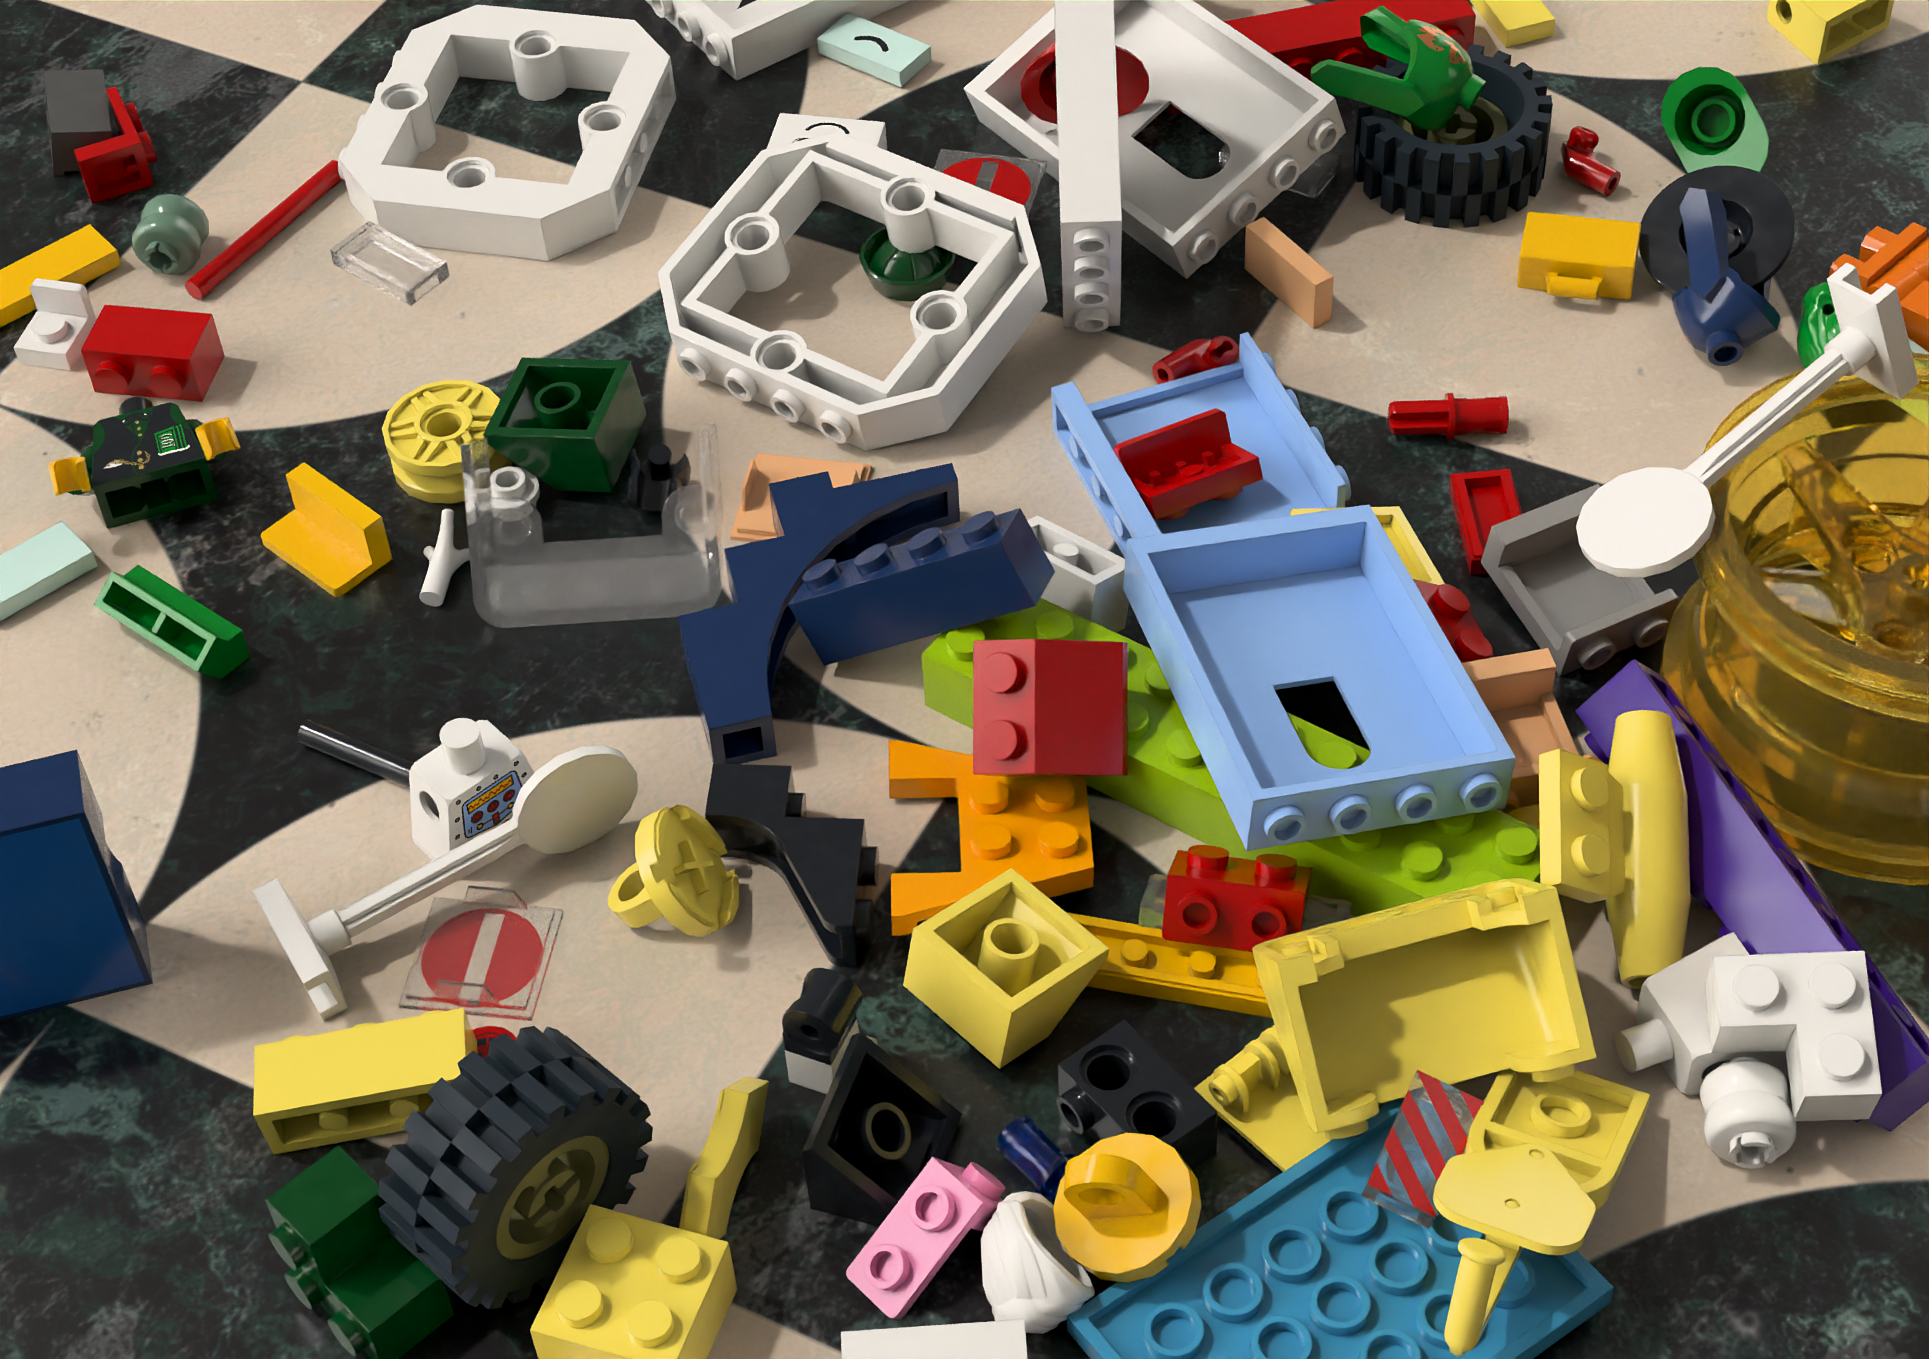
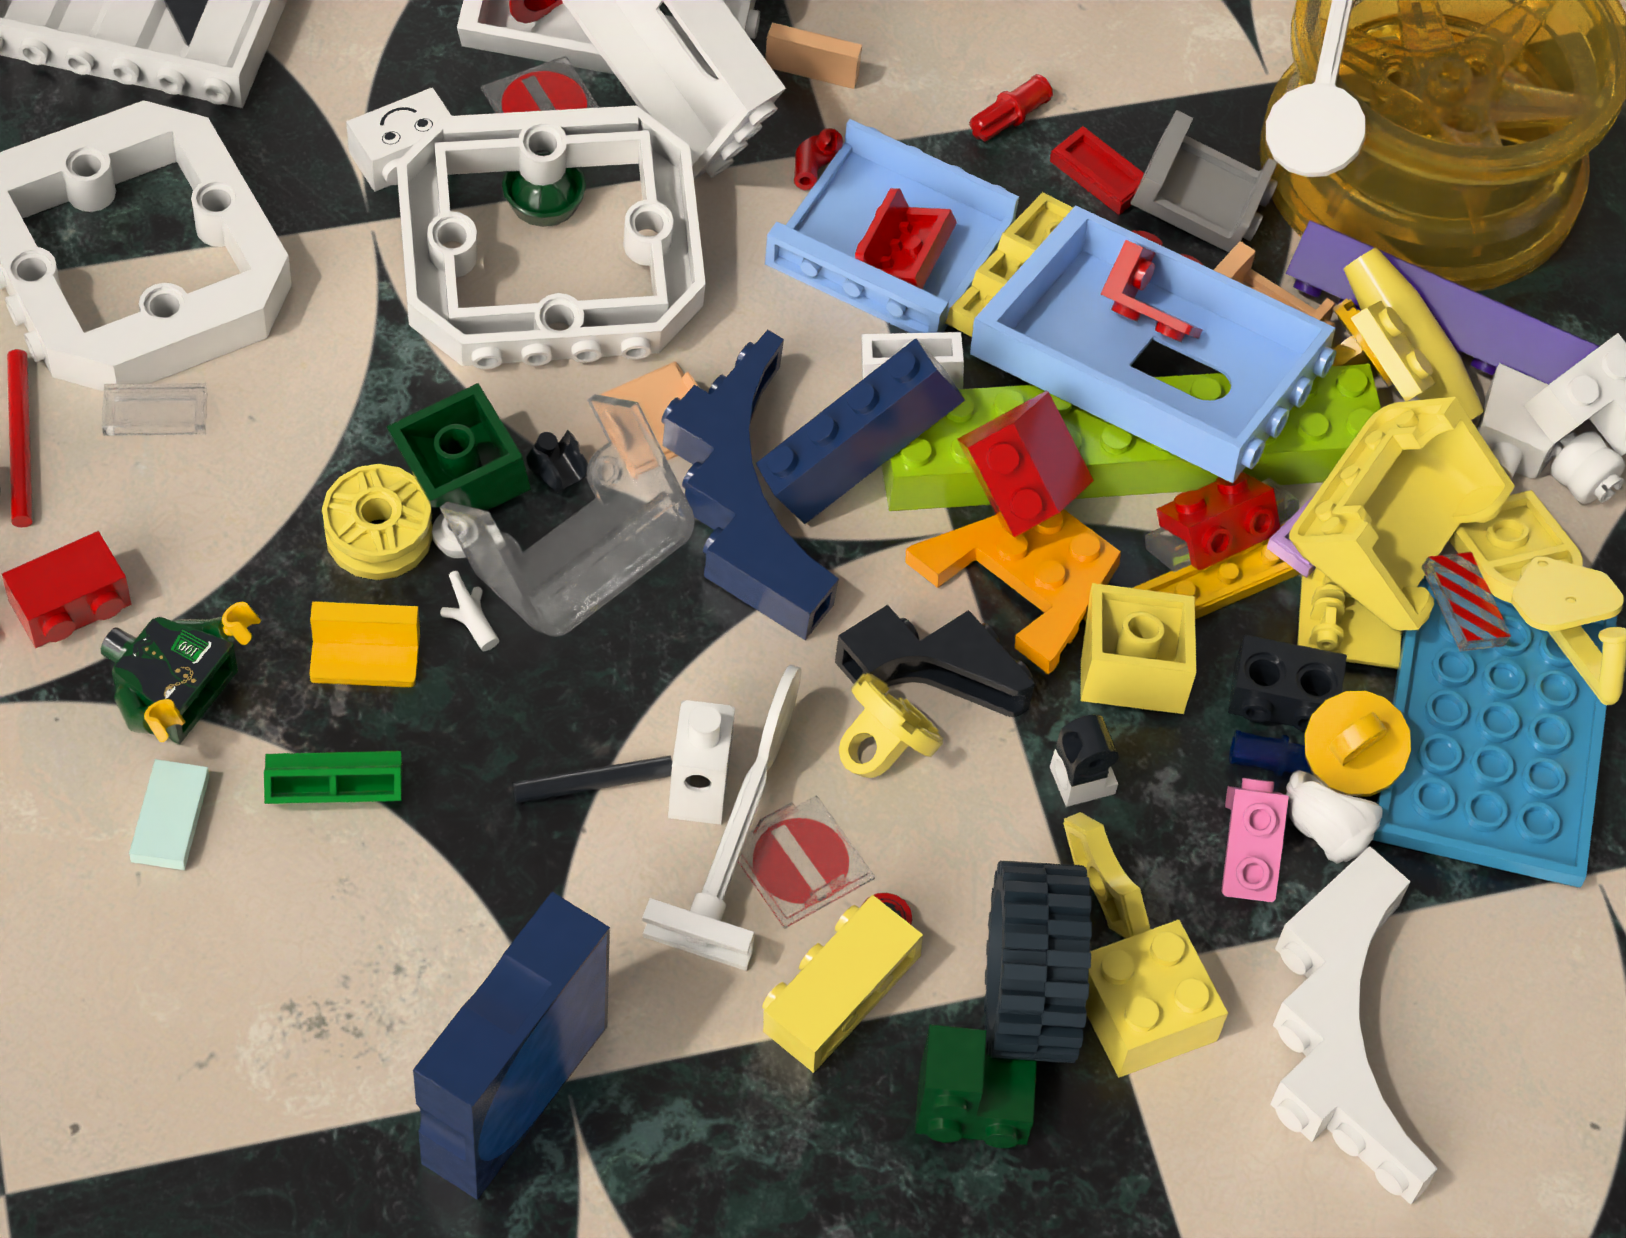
camera: 50 degrees left, 10 degrees up
black slope [802,1032,962,1227] -> none
light aqua tile [817,12,932,87] -> none
none -> bracket [1101,240,1203,342]

